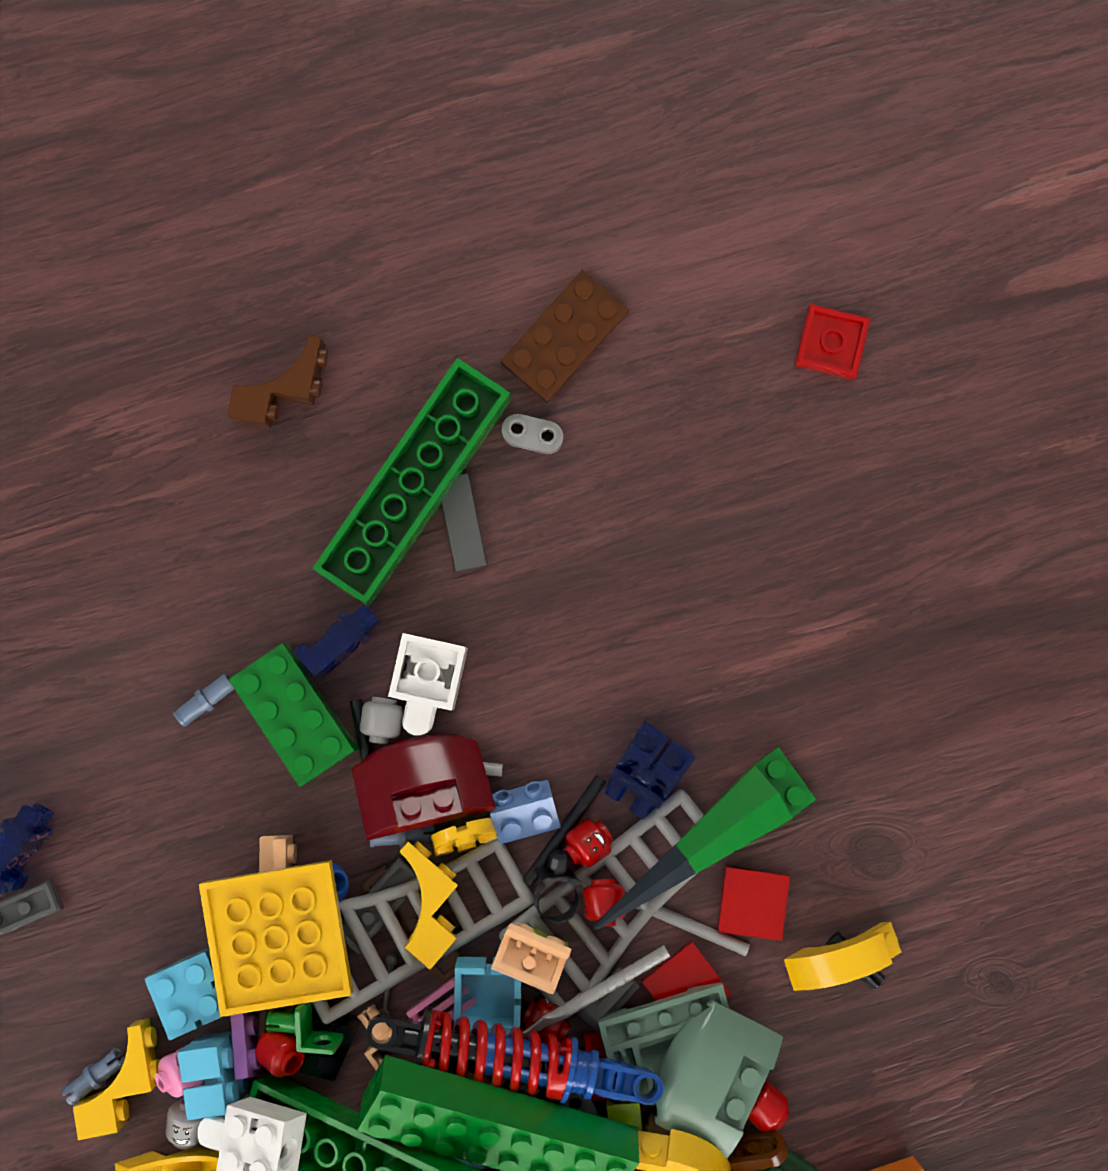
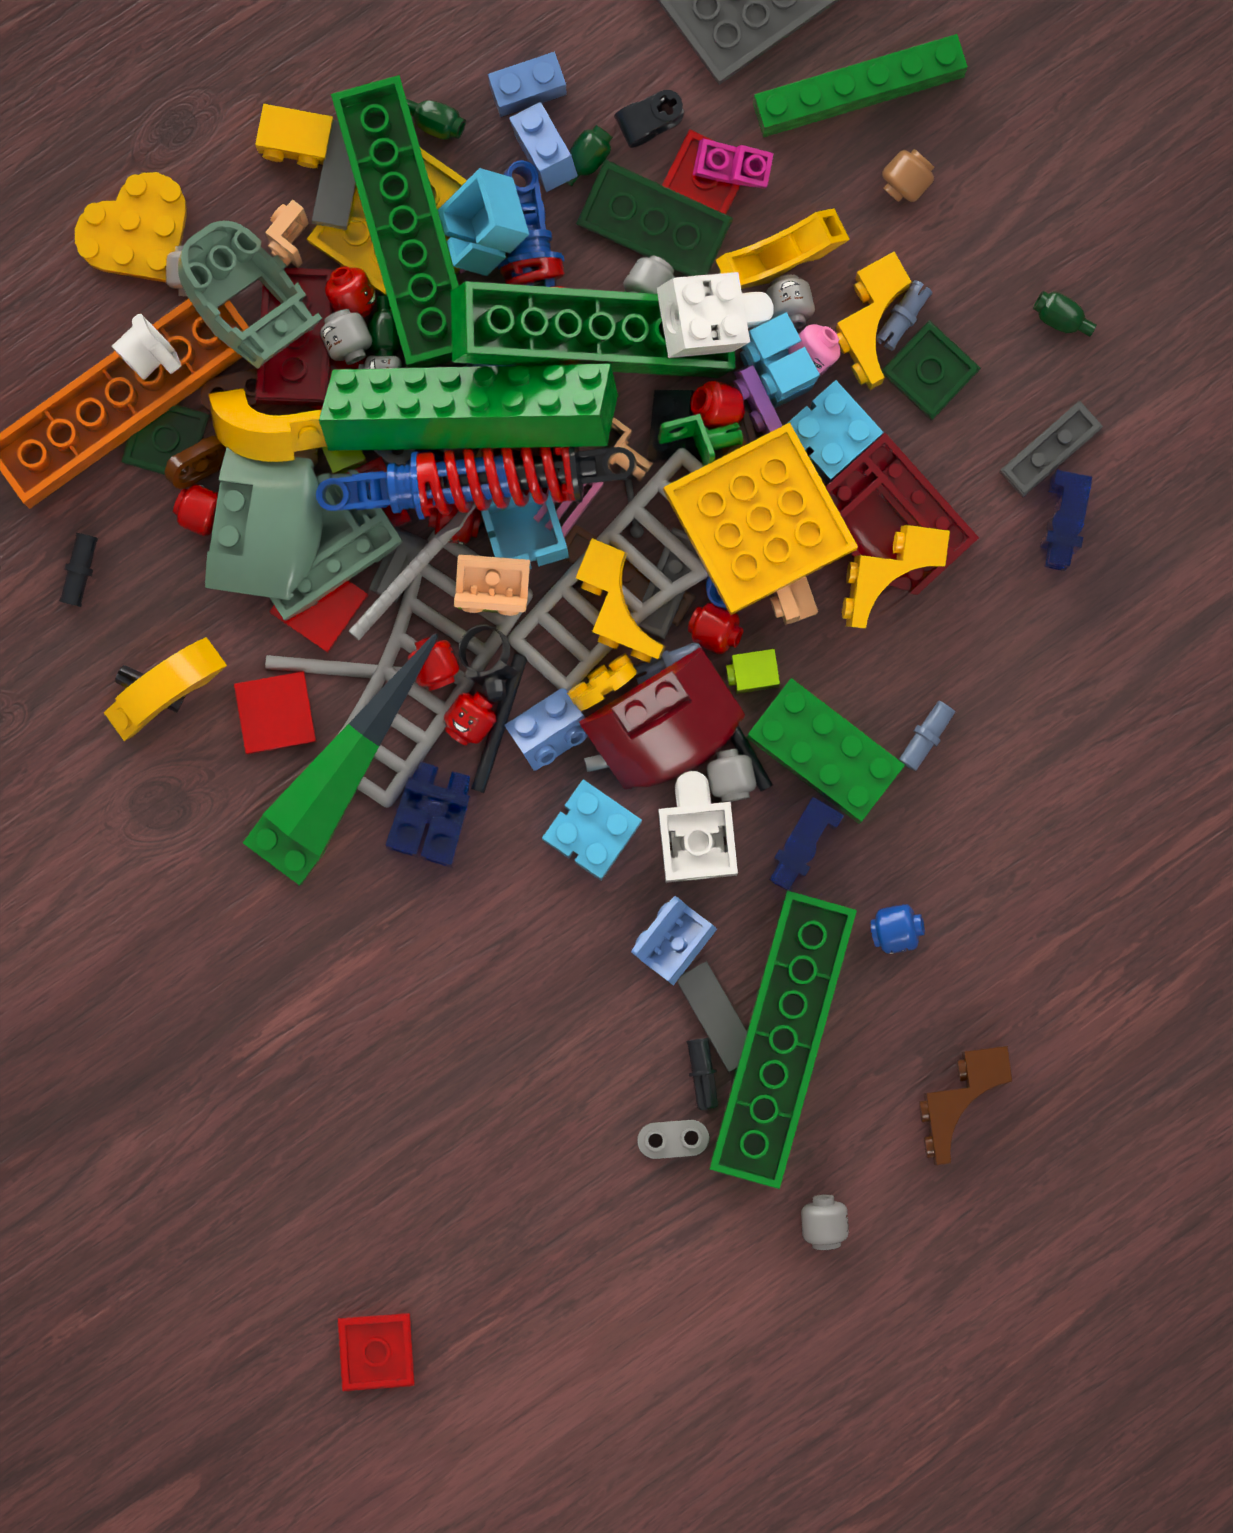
camera: 165 degrees right, 0 degrees up
reddish brown plate [501,269,629,404] -> none
none -> black pin [59,532,99,607]
none -> medium azure piece [542,779,642,881]
none -> medium blue bracket [631,896,717,985]
none -> black axle [686,1038,718,1110]
none -> red head [688,603,743,654]
none -> lime brick [726,649,780,694]
none -> light grey head [801,1195,849,1250]
none -> dark red slope [825,432,979,595]
none -> yellow arch [842,525,950,628]
none -> blue head [871,904,925,954]
none -> dark green tile [881,320,981,421]

